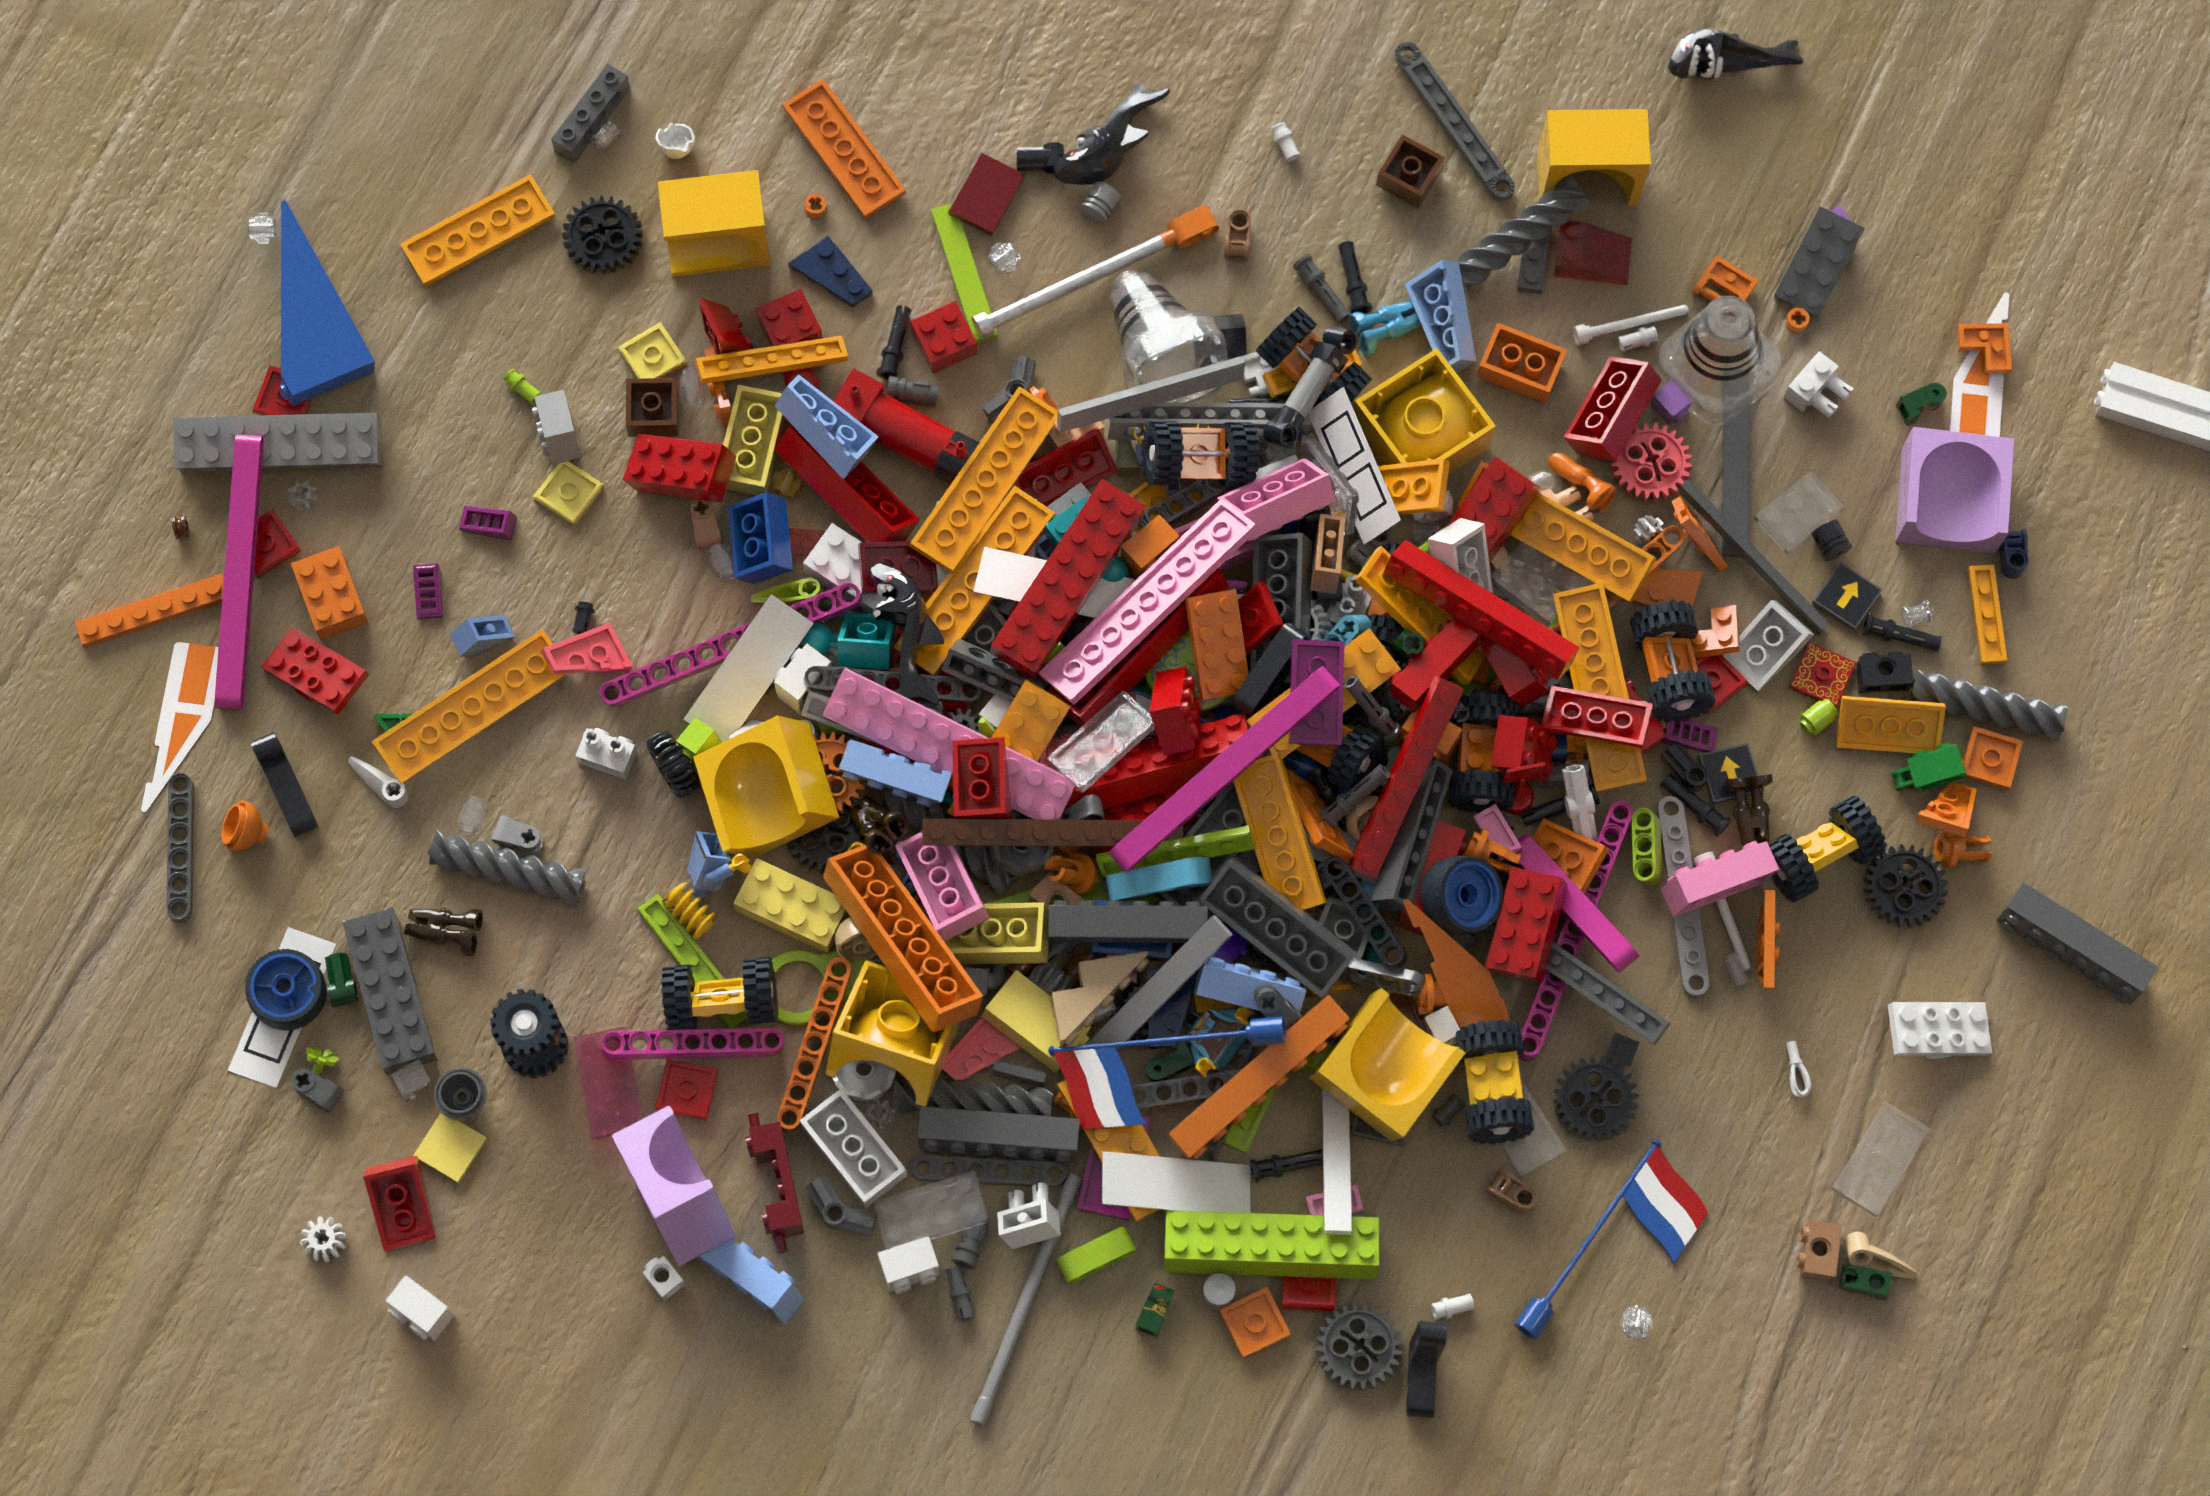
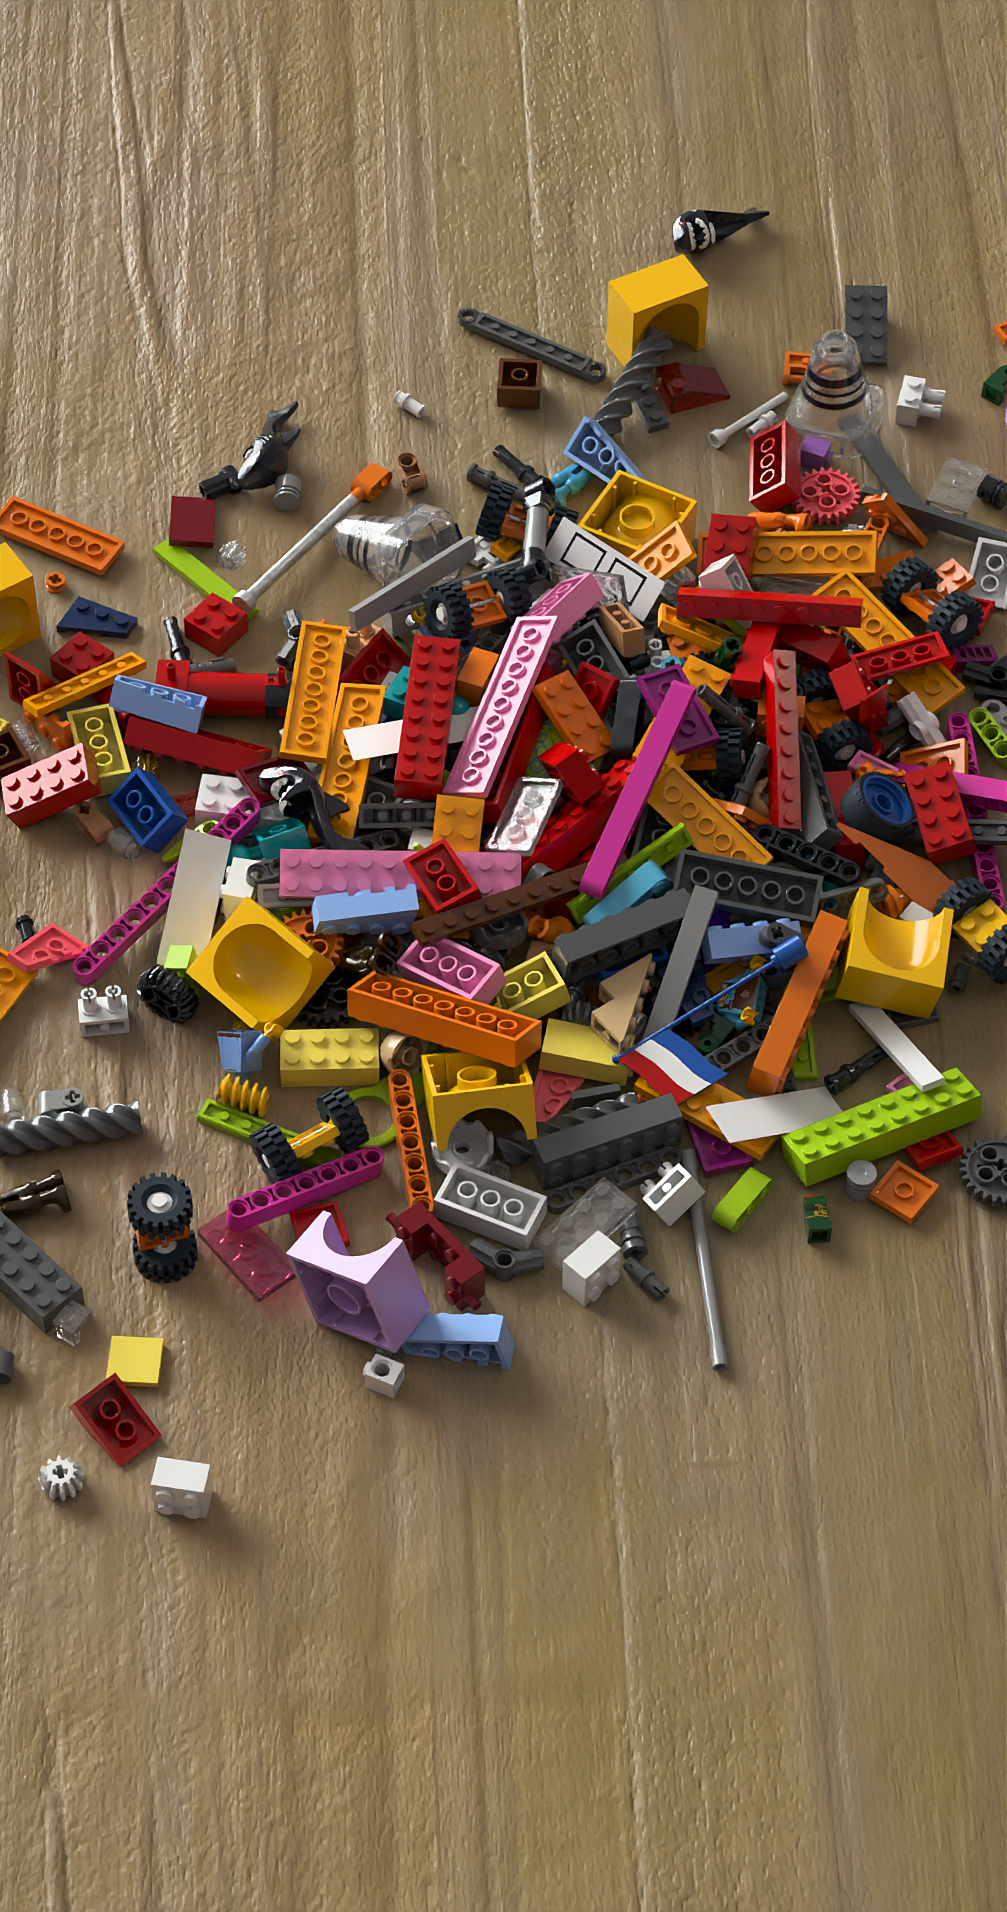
camera: 25 degrees left, 20 degrees down
dark grey piece [434,1068,487,1121] -> none
orange brick [1477,322,1567,403] -> none
orange bush [1785,308,1810,333] -> none

